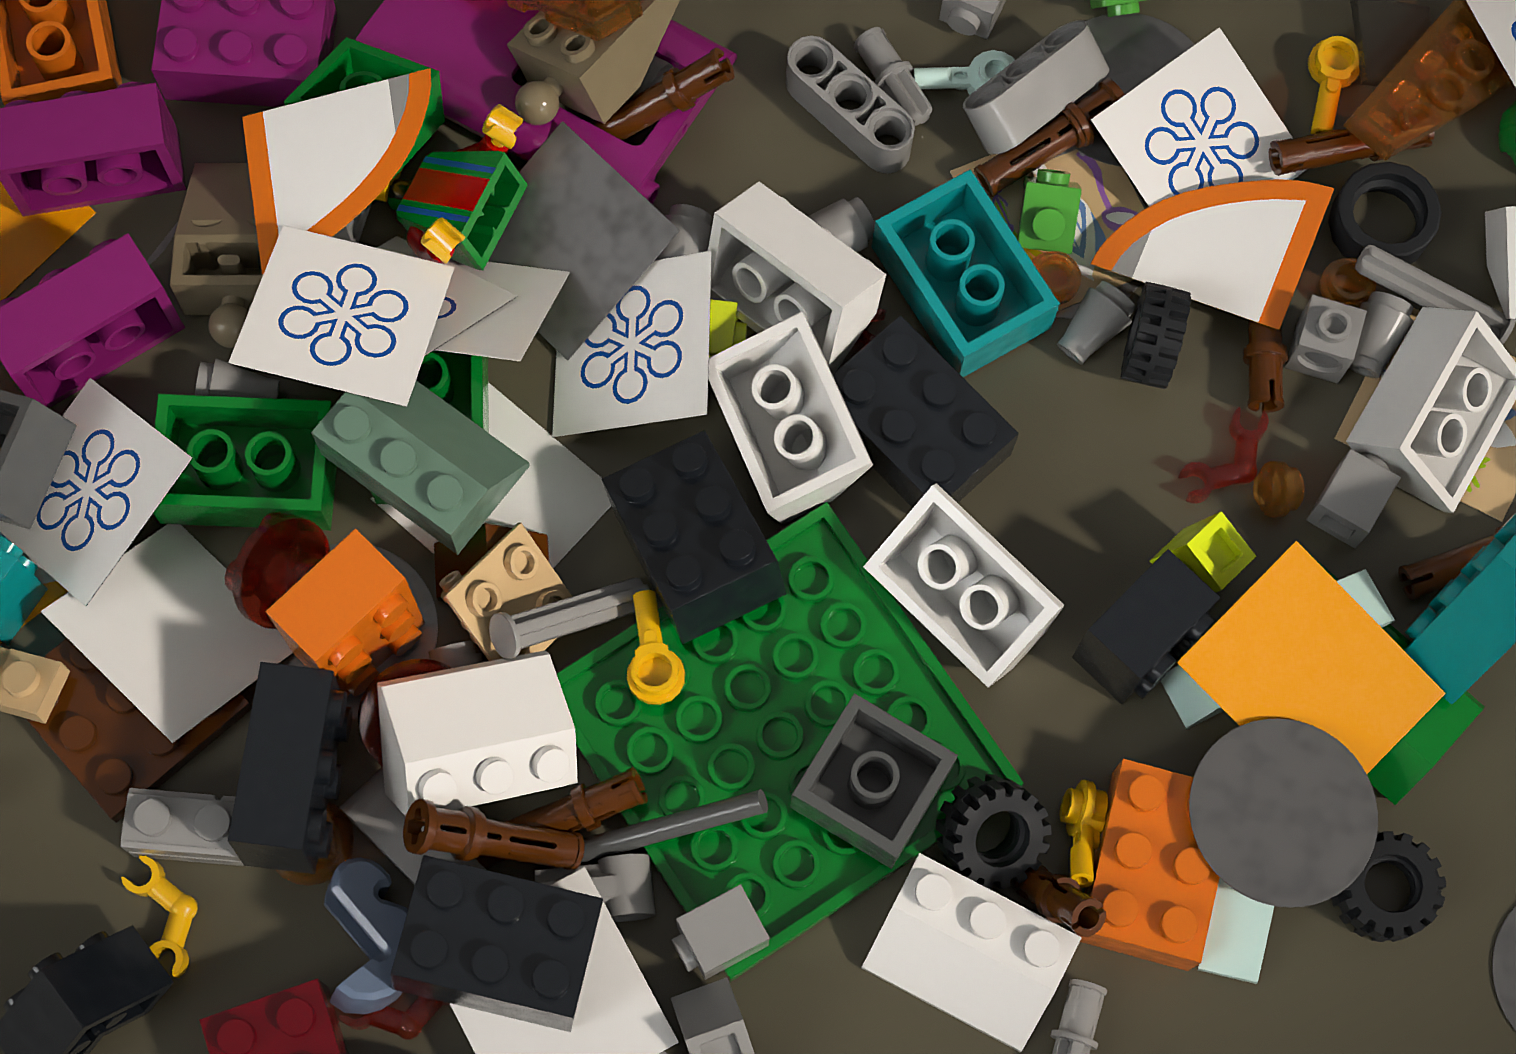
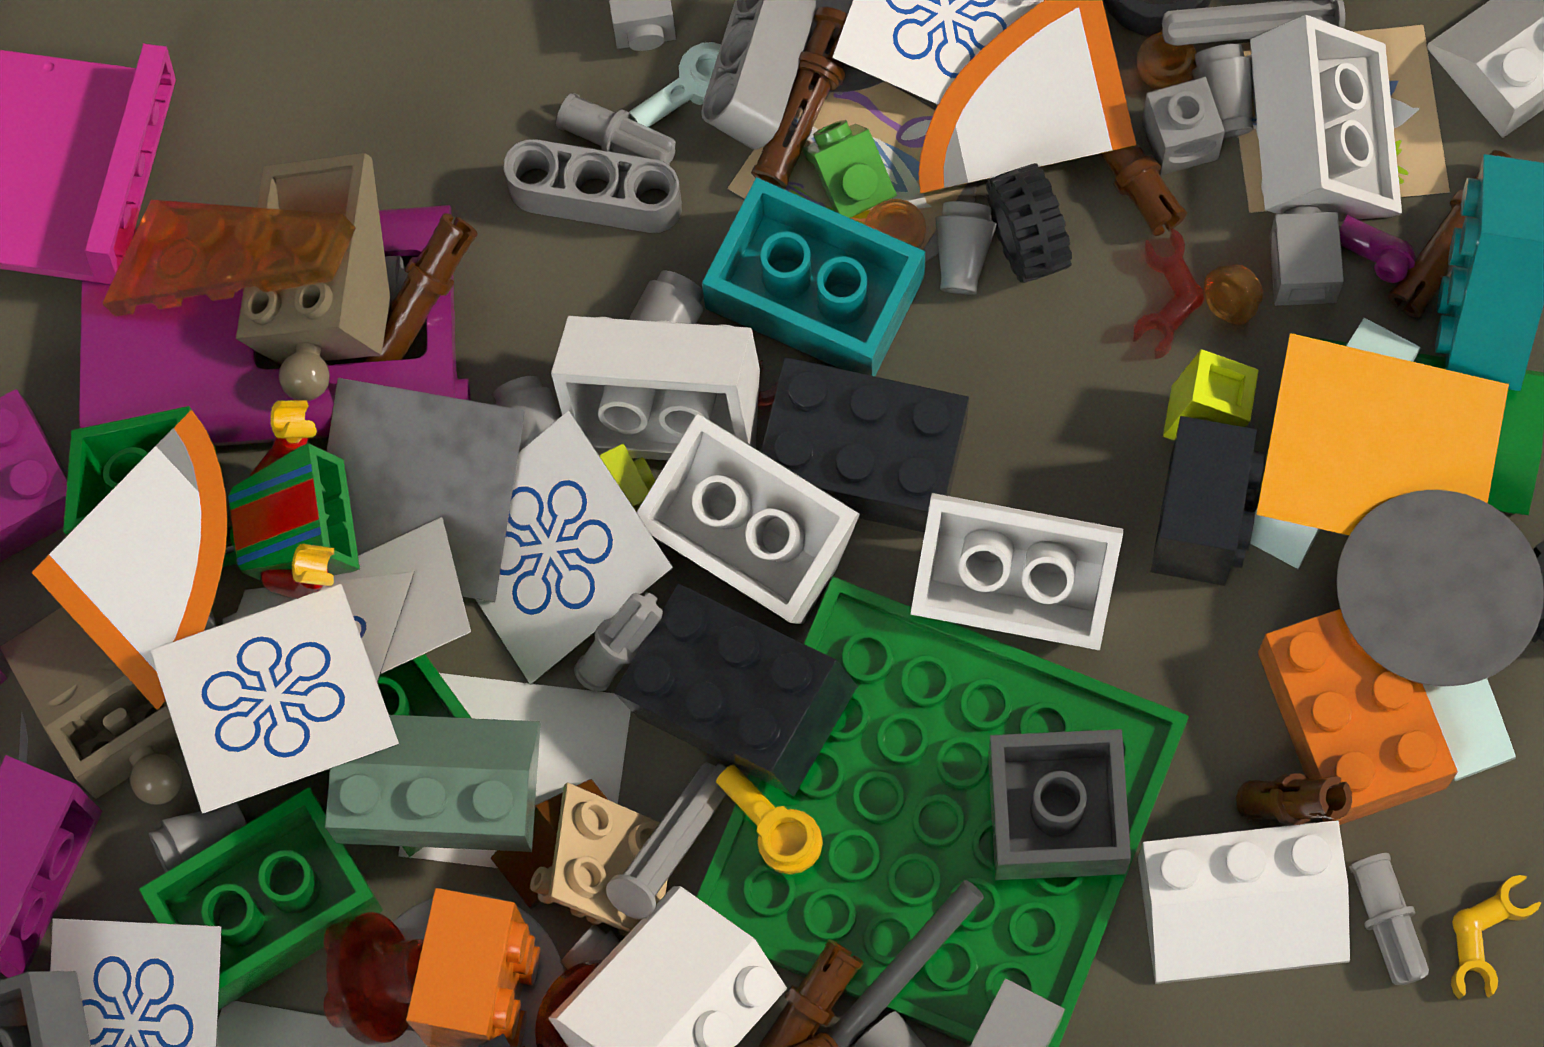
camera: 25 degrees left, 0 degrees up
black tyre [935,774,1051,890] -> none
yellow plate [1059,780,1108,888] -> none
none -> light grey axle [574,593,663,692]
none -> magenta arm [1339,215,1416,283]

